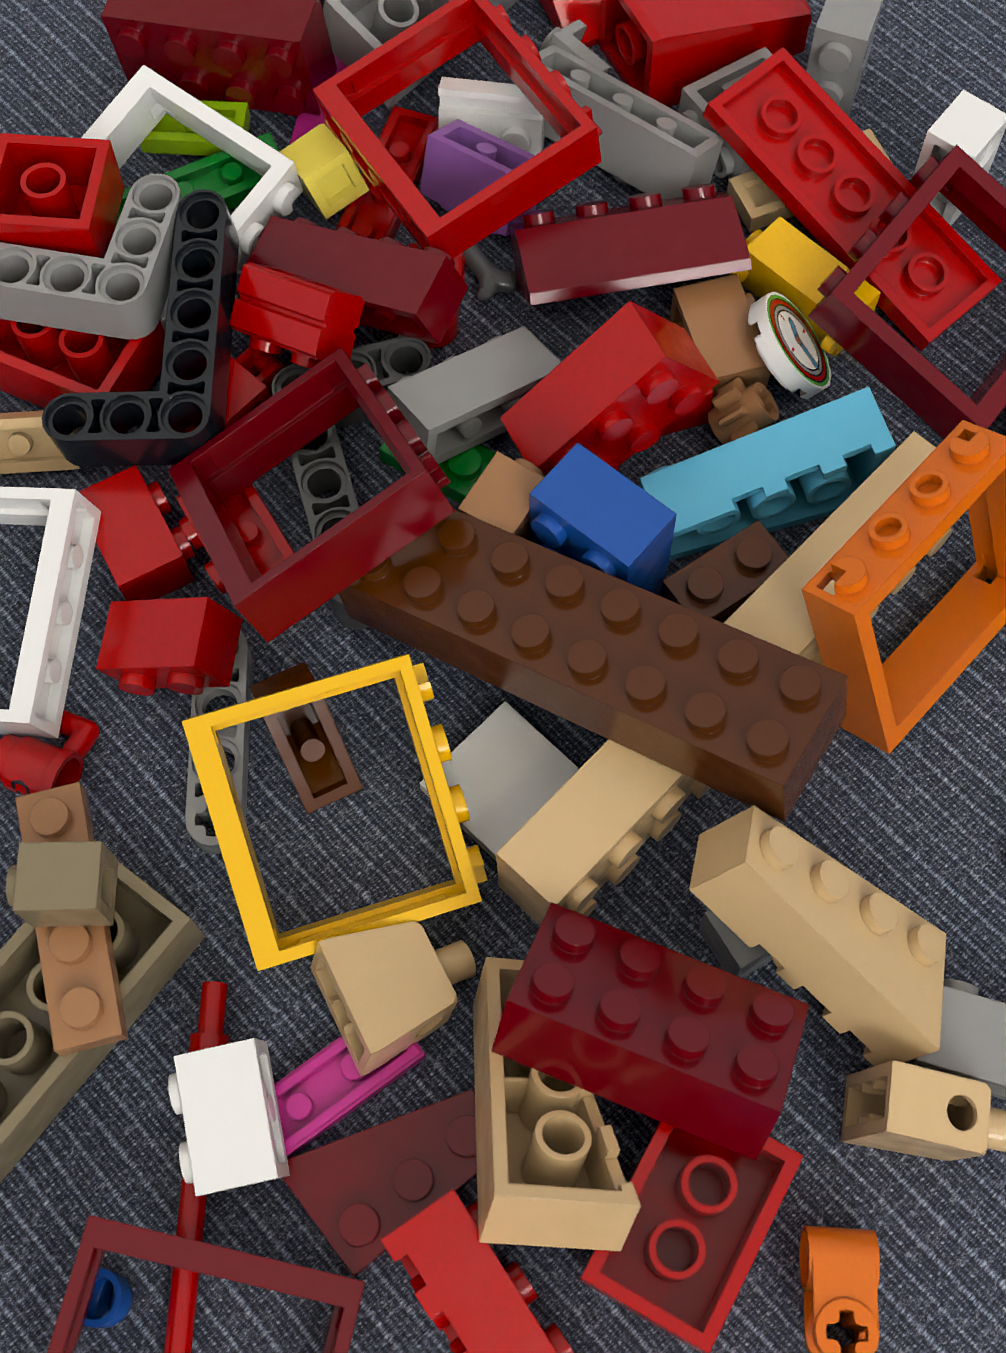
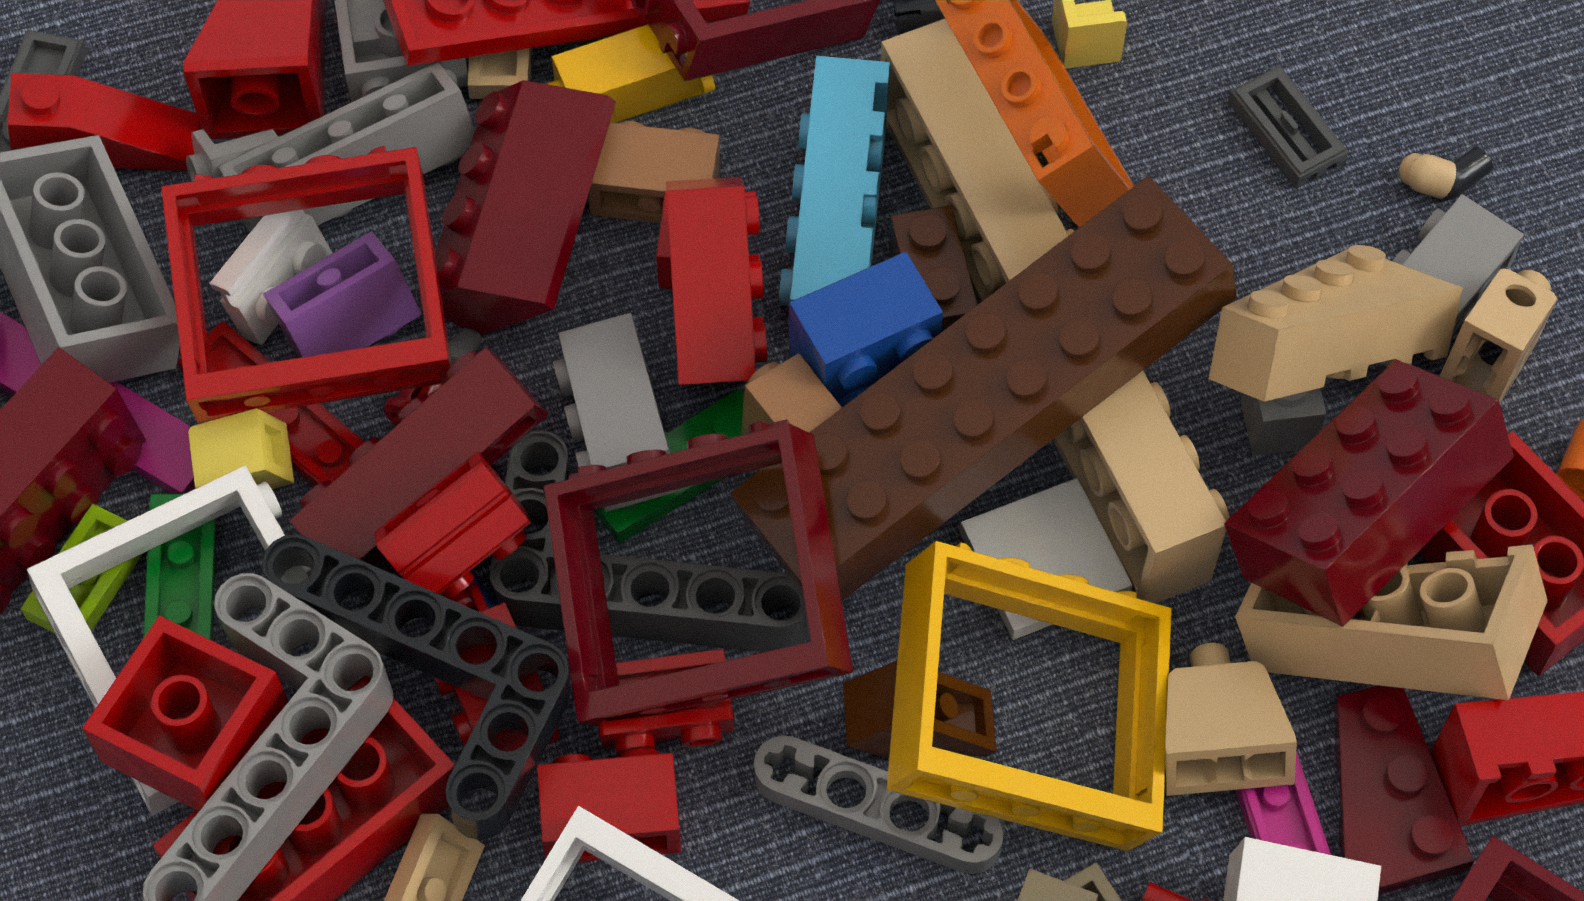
camera: 70 degrees left, 5 degrees down
red brick [96,597,243,696] -> none
medium nougat gear [708,377,779,445] -> none
white tile [748,291,831,399] -> none

